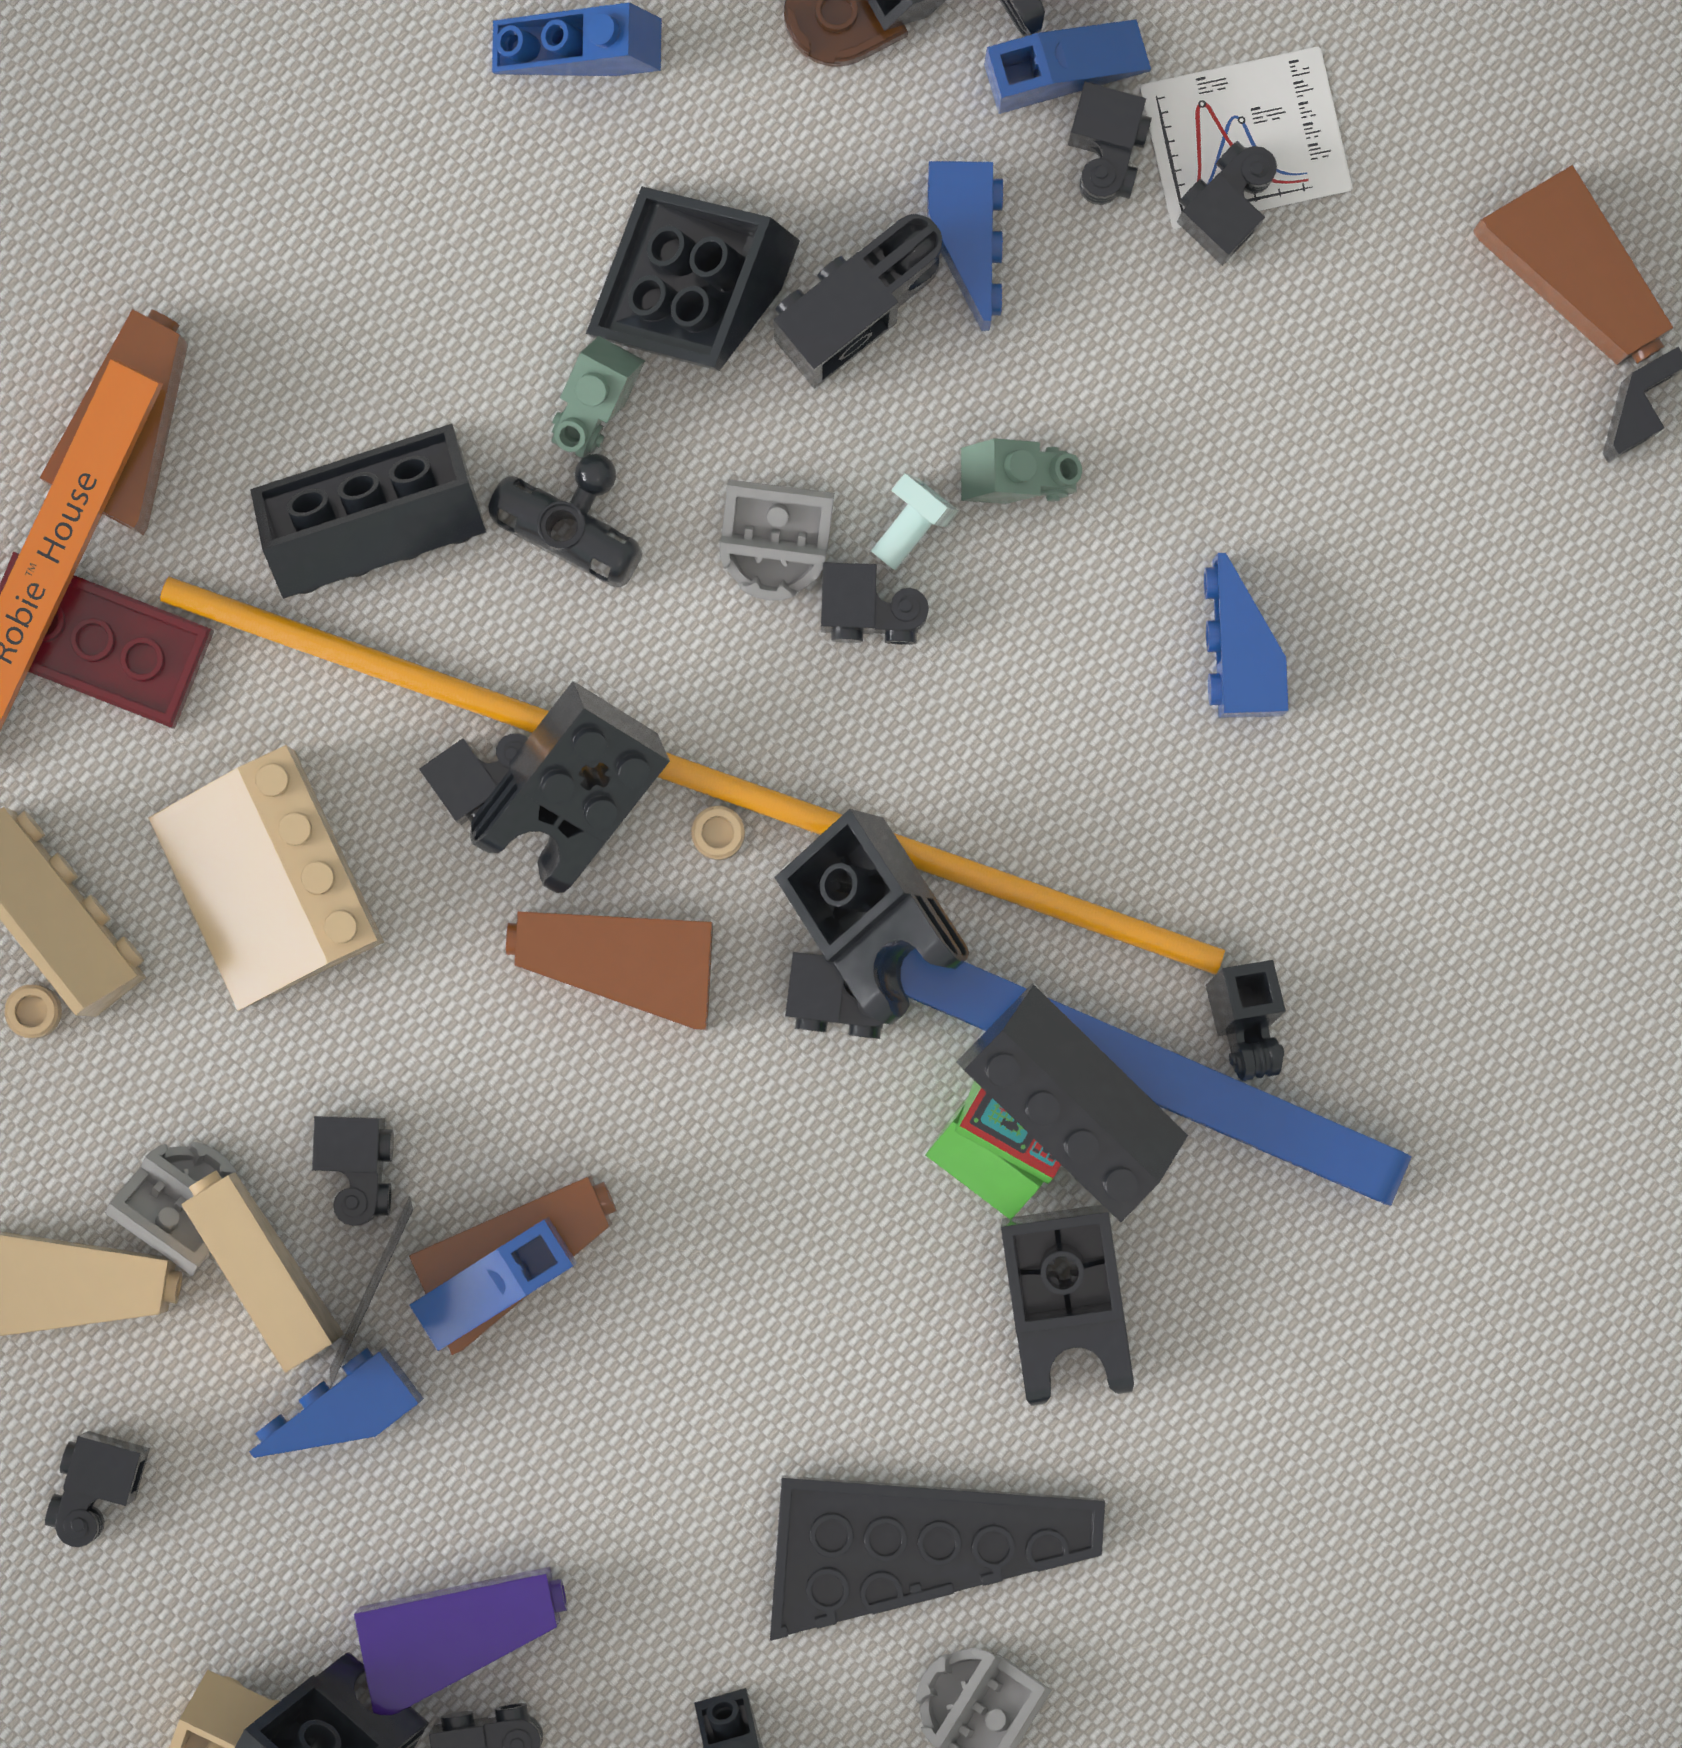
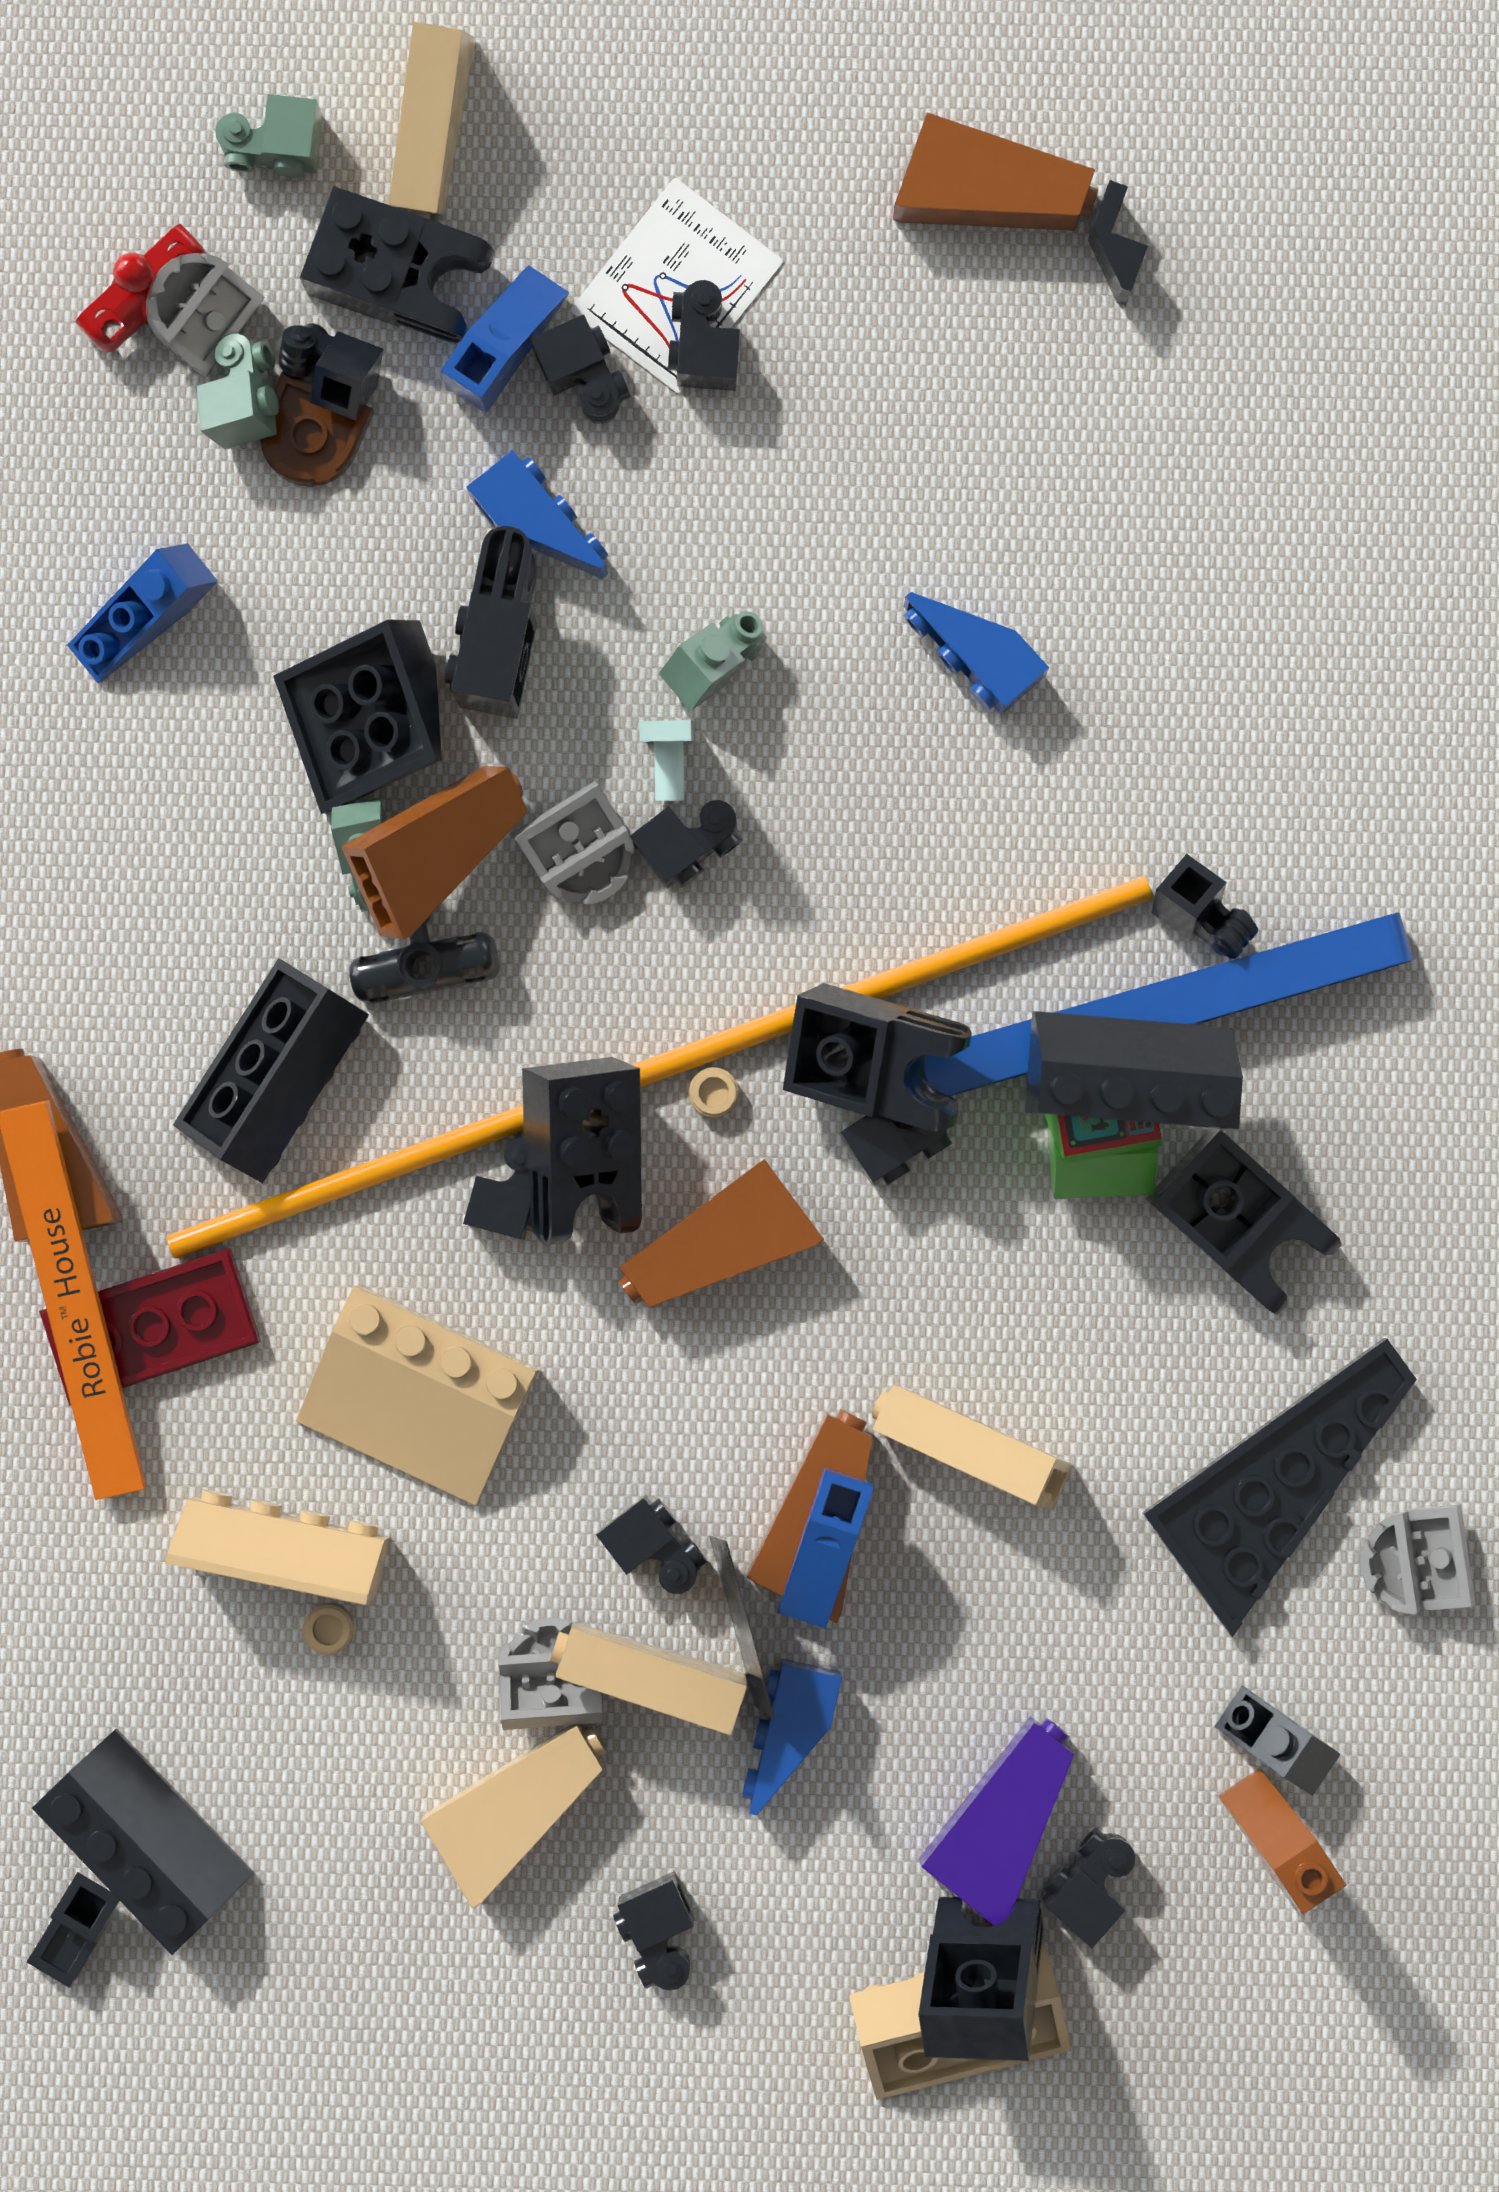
camera: 30 degrees left, 0 degrees up
none -> dark orange slope [341,766,527,939]
none -> tan slope [872,1384,1073,1510]

